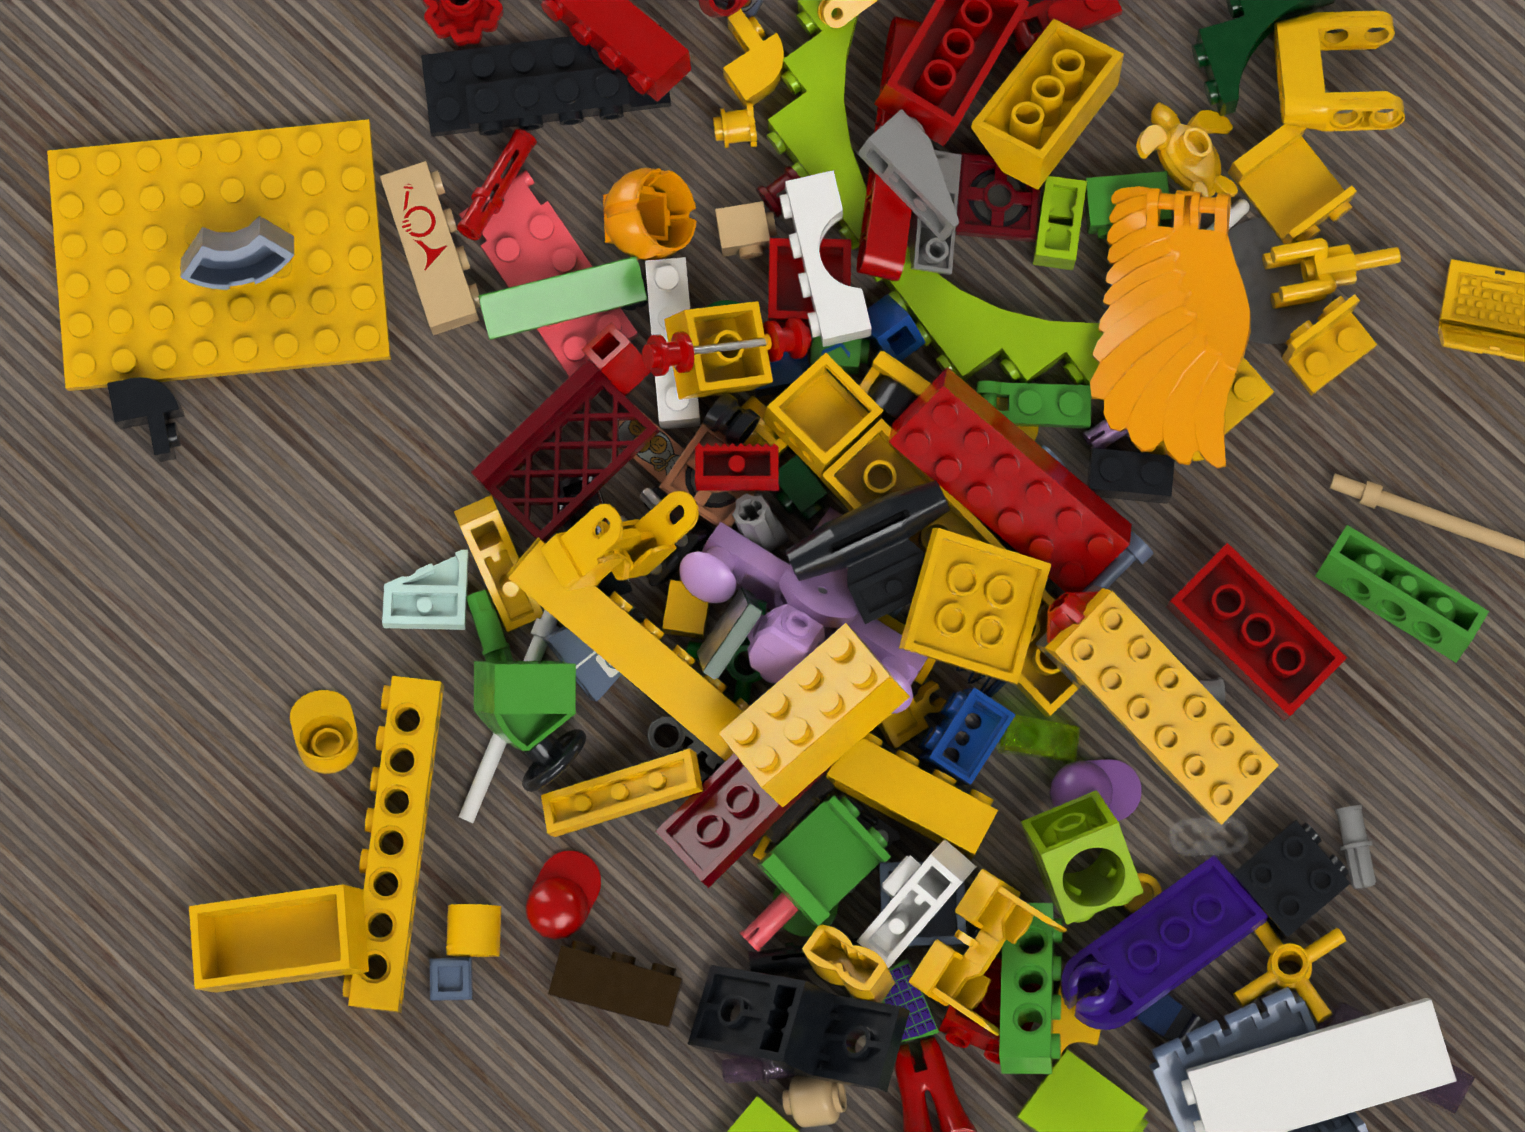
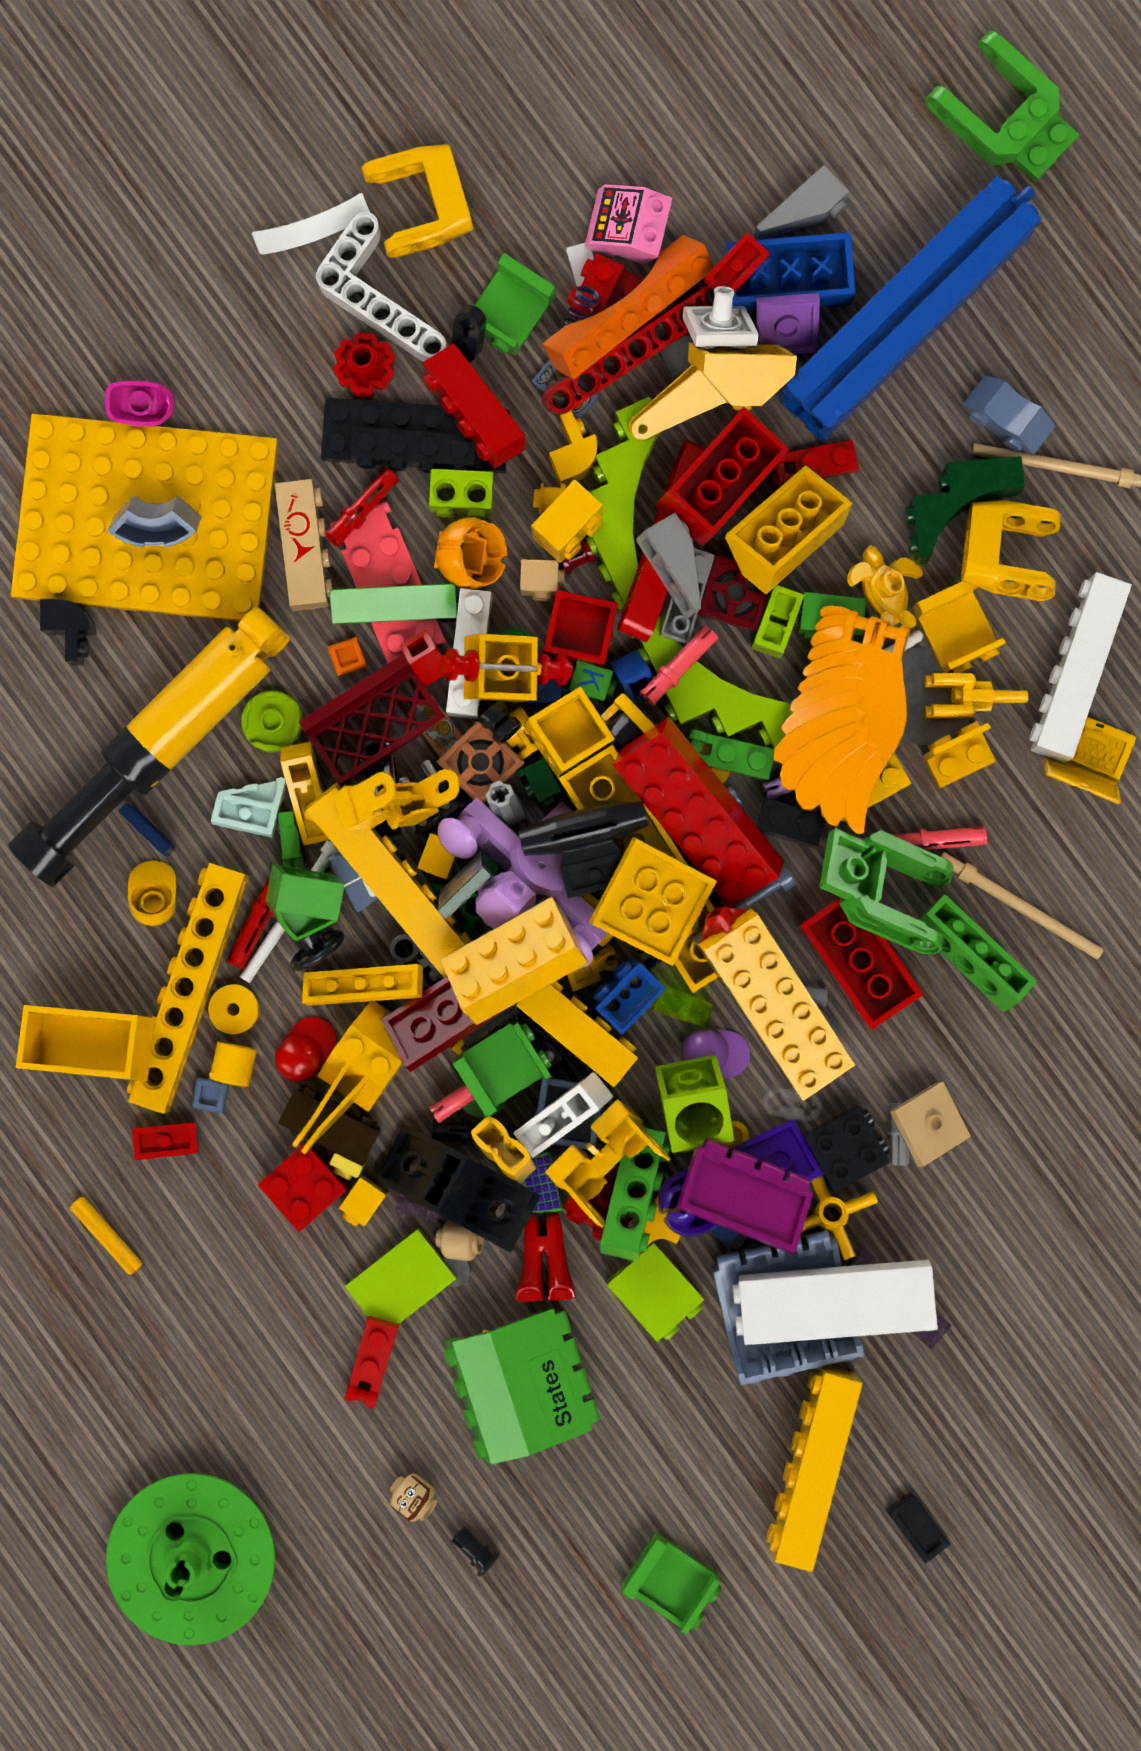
camera: 10 degrees right, 5 degrees up
red brick [695,443,779,491] -> none
white arch [779,170,872,347] -> none
white tile [881,855,921,899] -> none
none -> piece [8,607,291,887]
none -> dark pink piece [105,380,175,427]
none -> dark blue tile [119,803,175,857]
none -> red plate [132,1122,199,1160]
none -> yellow piece [208,984,260,1034]
none -> red pin [225,877,273,970]
none -> lime tile [241,691,303,752]
none -> red piece [258,1141,350,1232]
none -> yellow slope [292,1001,403,1154]
none -> orange tile [327,637,368,677]
none -> light yellow plate [329,1153,366,1180]
none -> yellow brick [338,1175,389,1227]
none -> lime brick [429,469,494,519]
none -> yellow brick [531,479,603,563]
none -> coral pin [639,625,719,706]
none -> magenta hinge [676,1138,814,1254]
none -> bright green plate [819,828,953,955]
none -> tan plate [890,1081,971,1167]
none -> coral pin [891,825,987,851]
none -> white brick [1029,572,1132,763]

